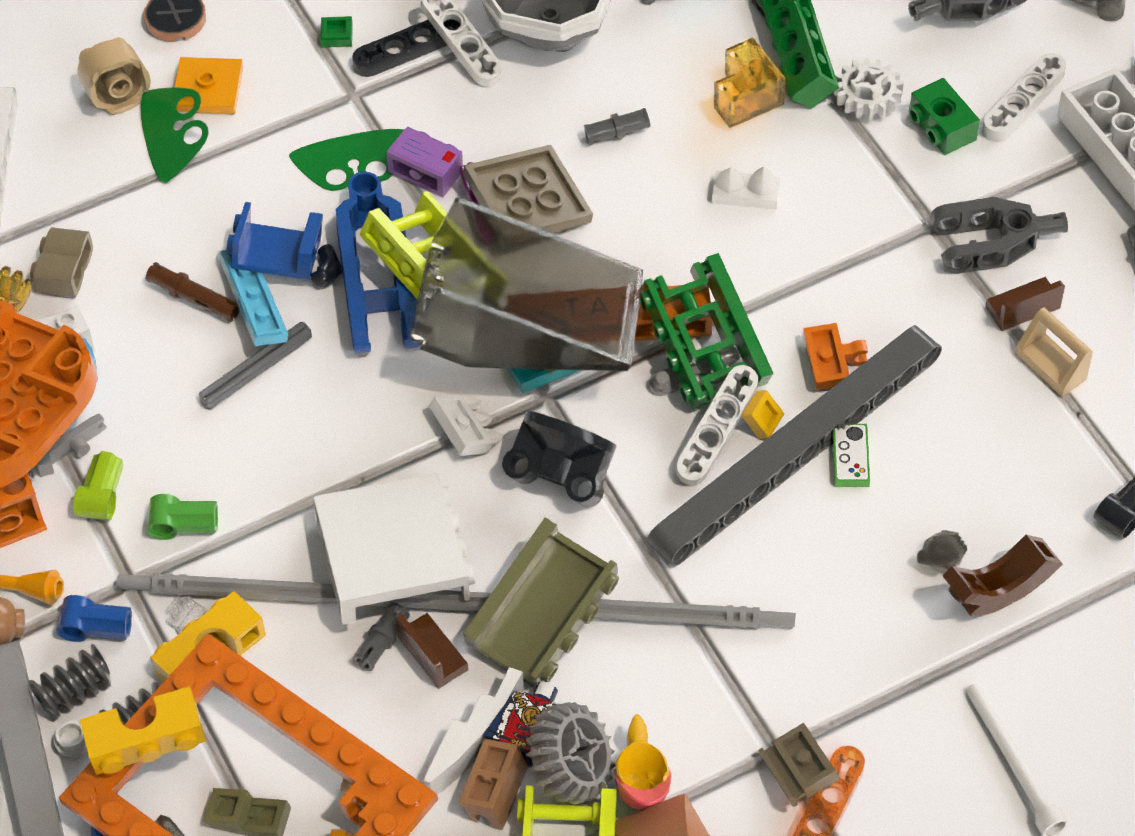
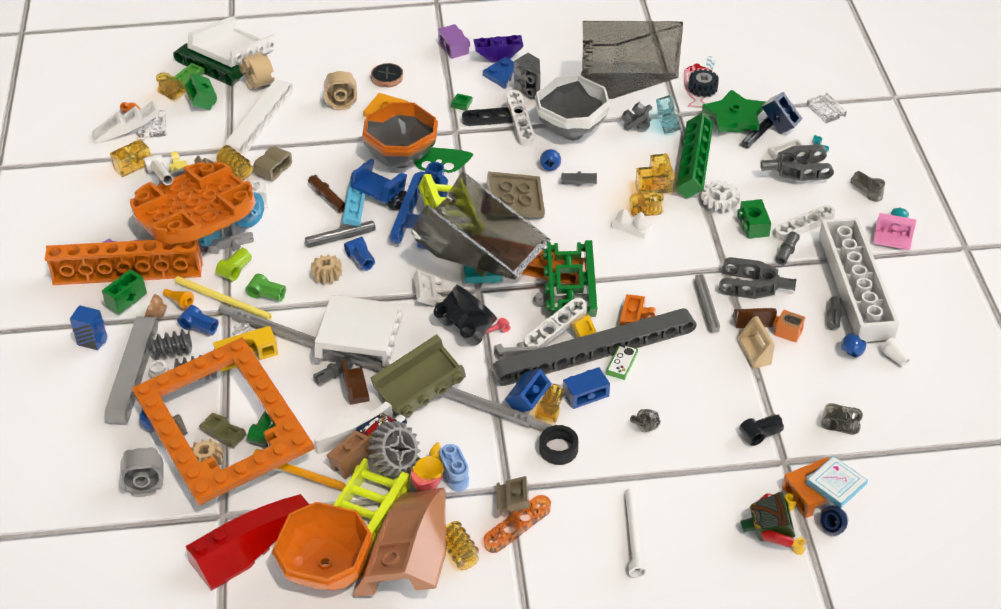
camera: 20 degrees right, 10 degrees down
yellow arch [80,686,206,775] -> none
green piece [141,87,209,183] -> none
medium lavender brick [387,126,463,198] -> none
reddish brown arch [942,534,1063,616] -> none
none -> light yellow piece [175,276,272,320]
none -> green piece [247,411,275,447]
none -> tan gear [311,254,343,285]
none -> blue piece [344,237,375,271]
none -> rock [362,102,438,168]
none -> light blue brick [440,444,469,492]
none -> coral hand [485,318,511,334]
none -> light grey piece [494,342,542,360]
none -> blue brick [505,368,552,412]
none -> clear yellow piece [535,384,564,423]
none -> black tyre [539,425,579,465]
none -> blue piece [540,149,561,171]
none -> blue brick [563,367,610,409]
none -> clear yellow piece [629,192,664,217]
none -> light grey axle [694,274,721,333]
none -> orange brick [773,309,806,343]
none -> dark grey pin [775,231,800,265]

